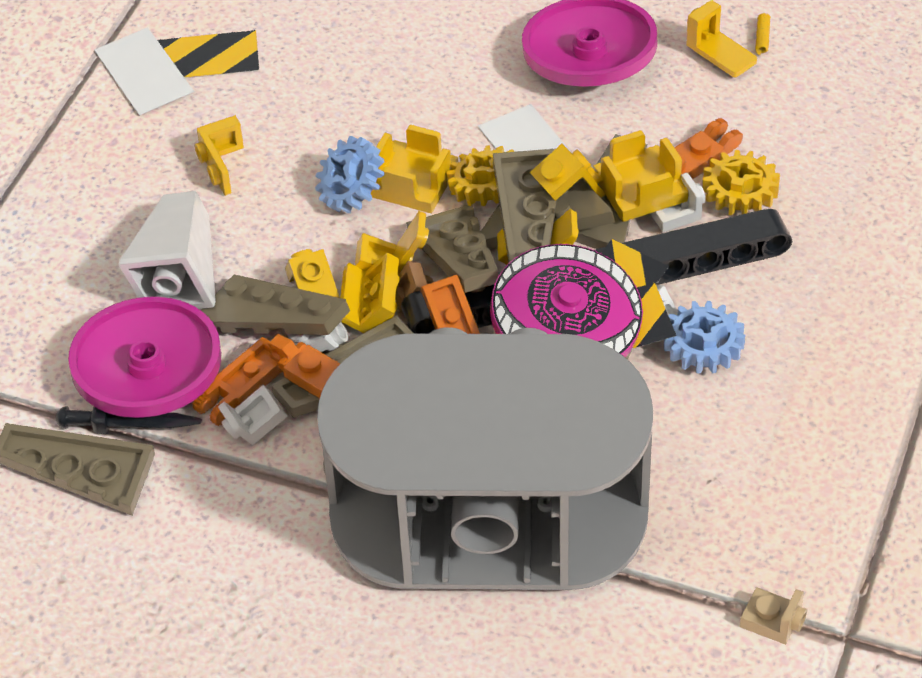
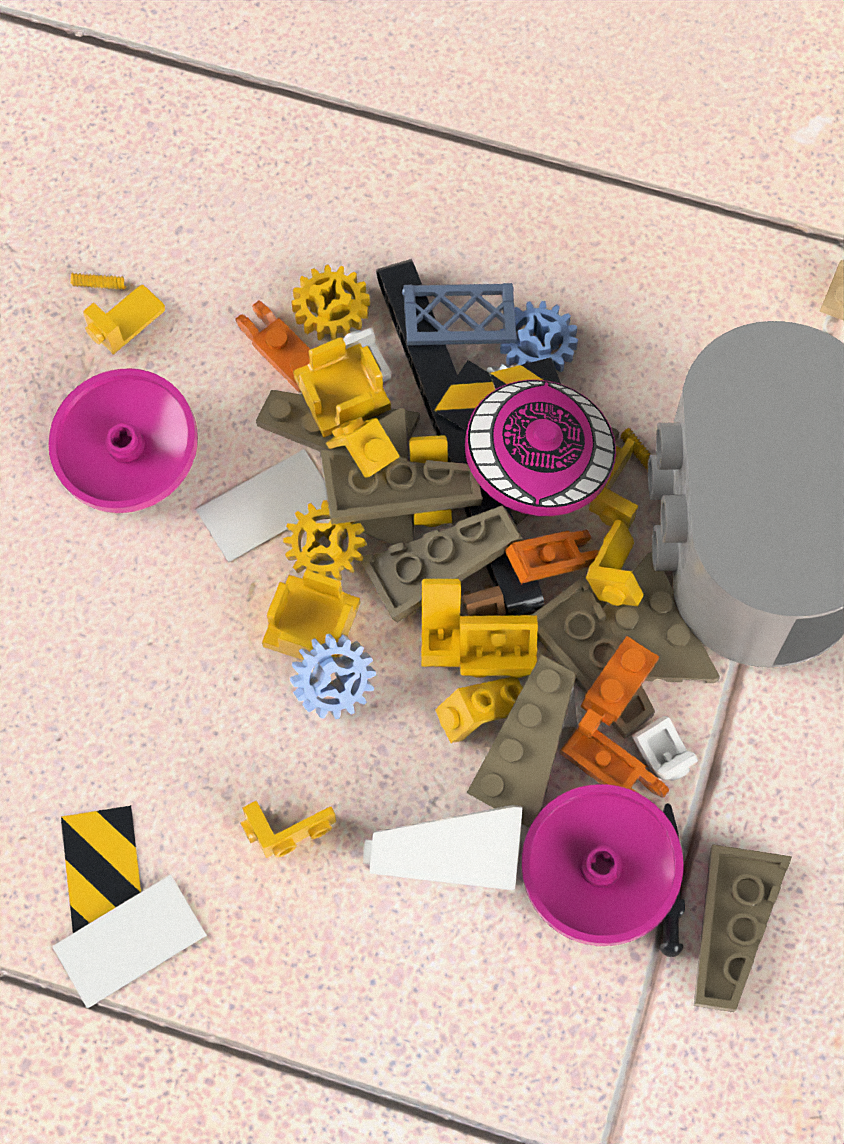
camera: 95 degrees left, 20 degrees up
none -> sand blue window [402,283,517,345]

